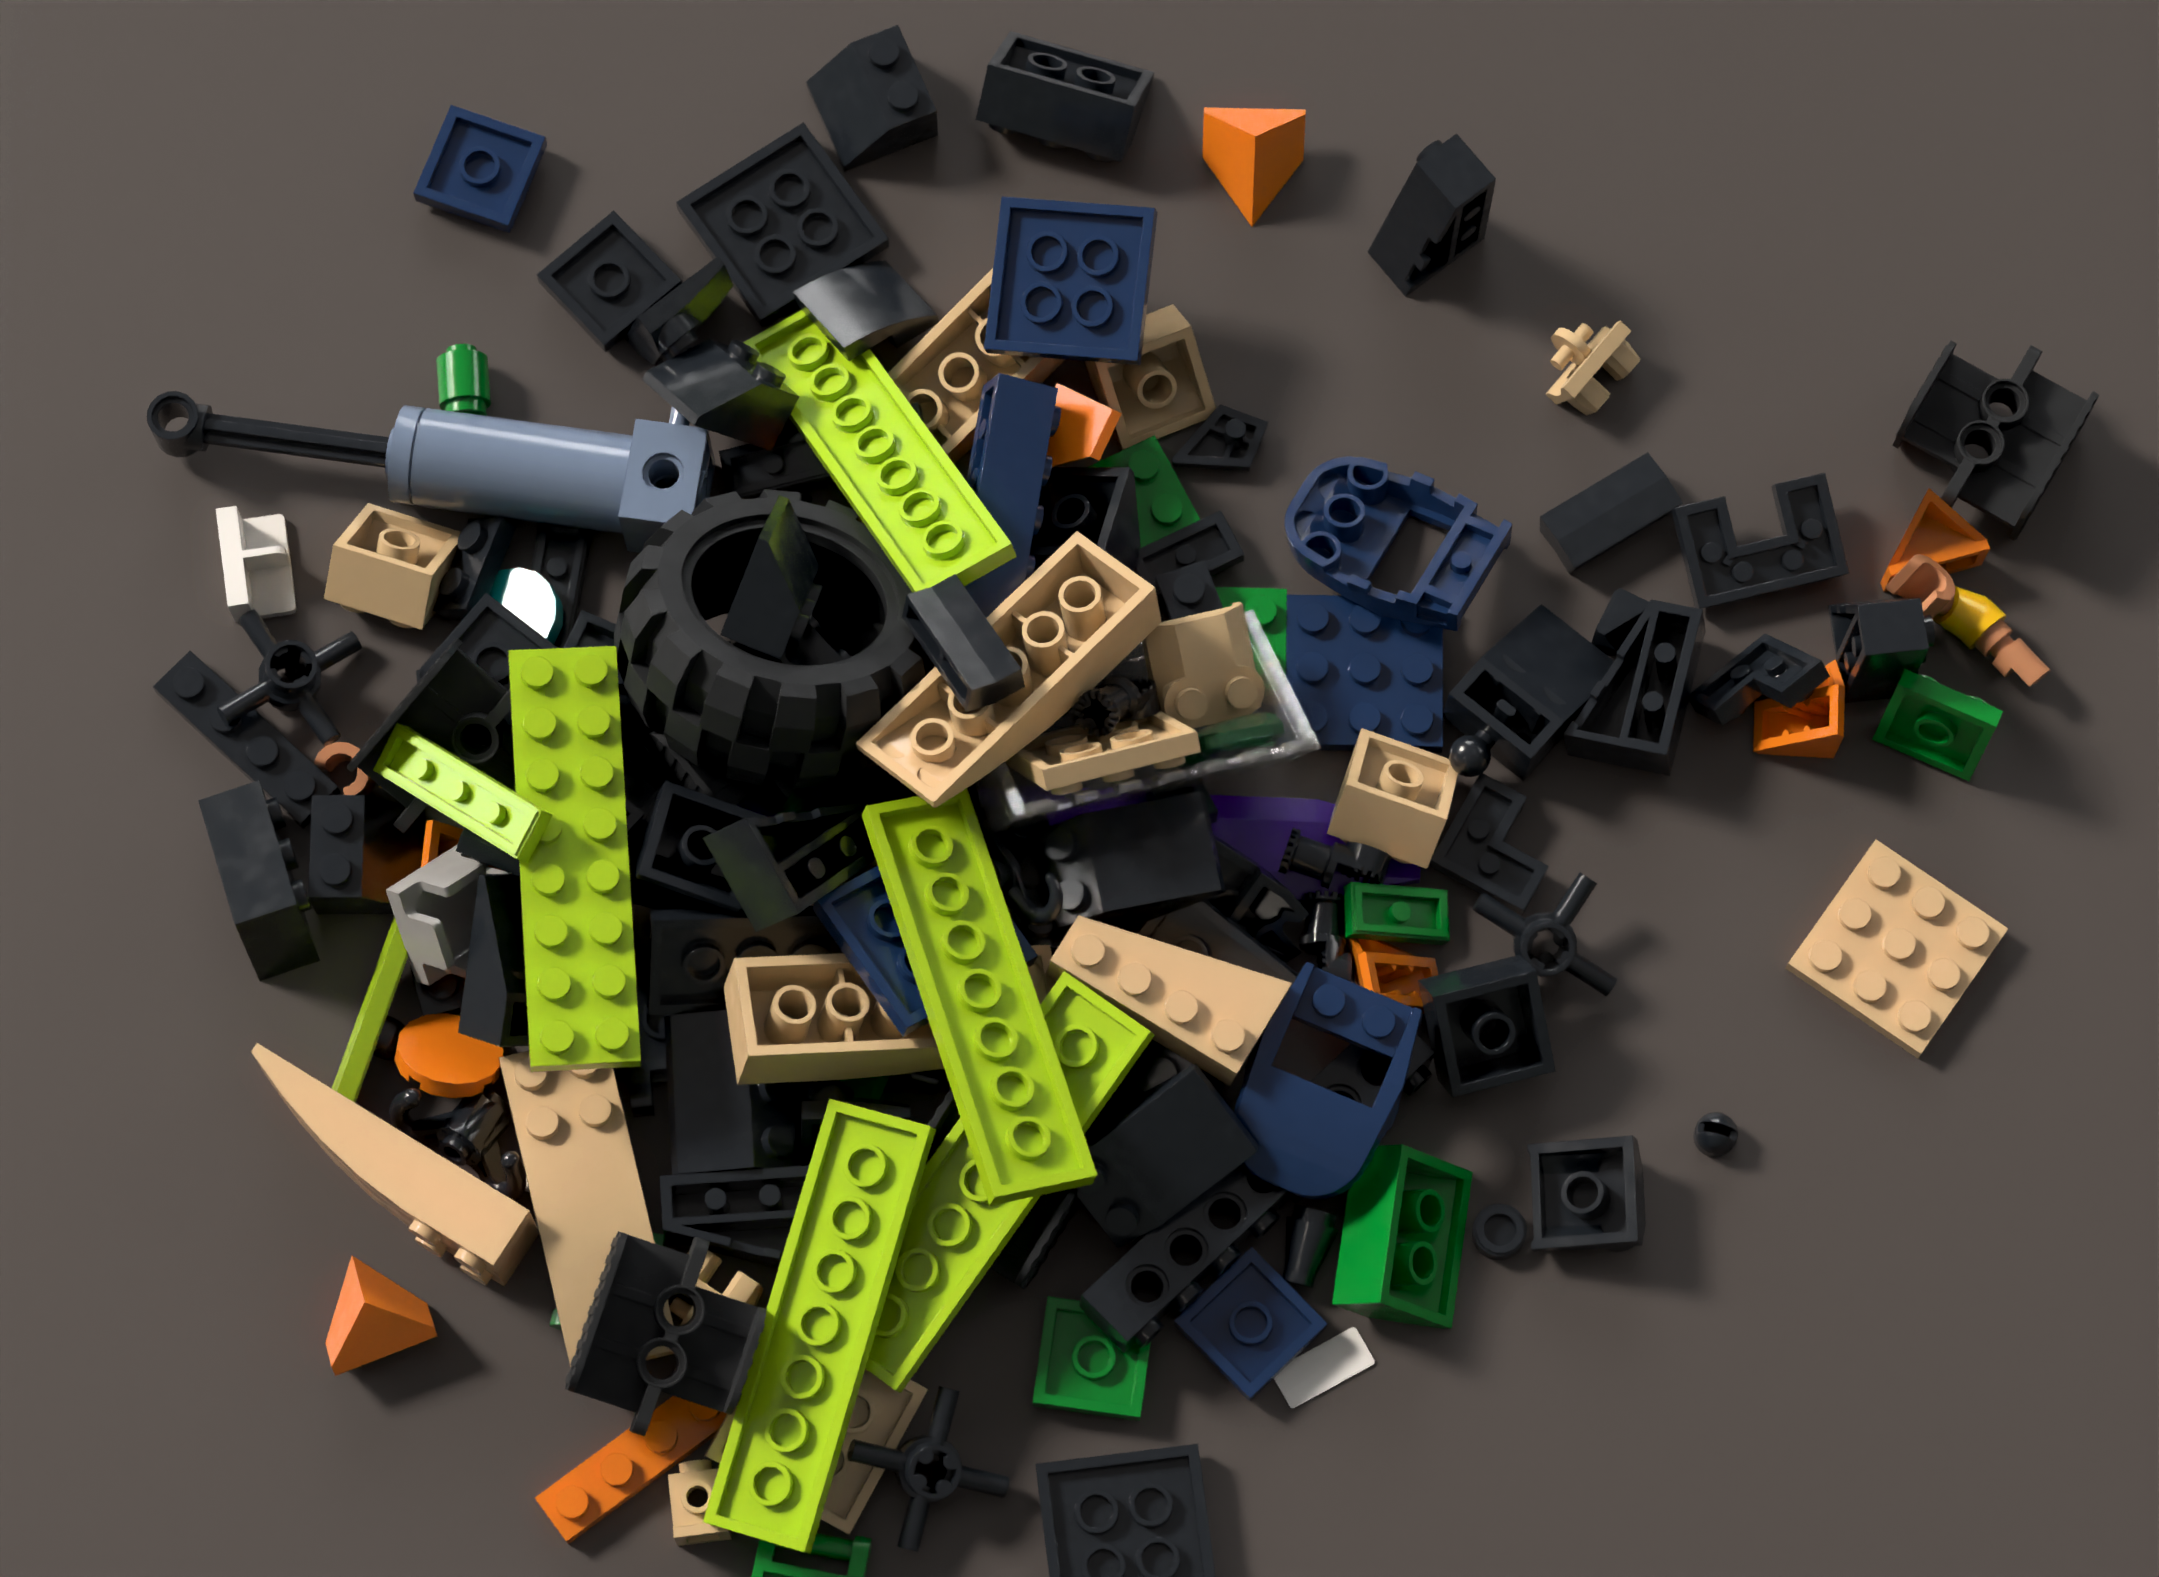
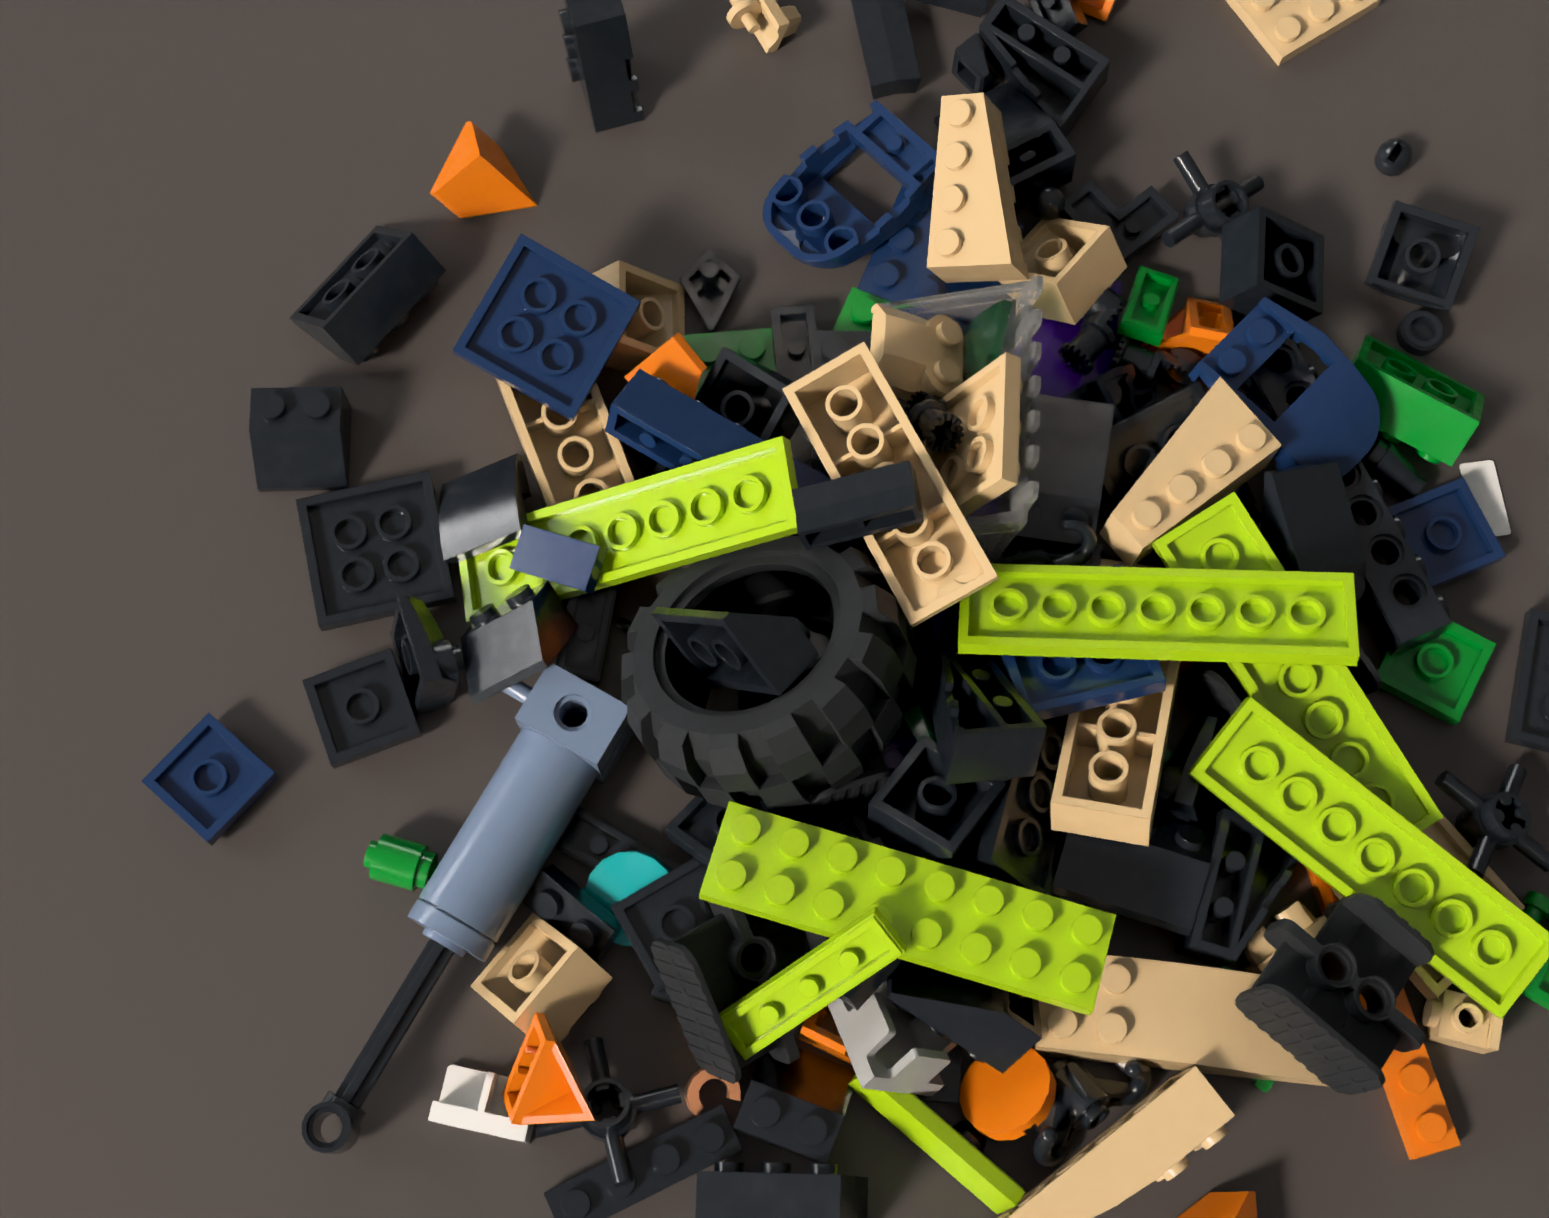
camera: 70 degrees left, 0 degrees up
none -> orange slope [501,1012,595,1125]
none -> dark blue tile [509,524,608,594]
none -> tan wedge [927,93,1029,283]

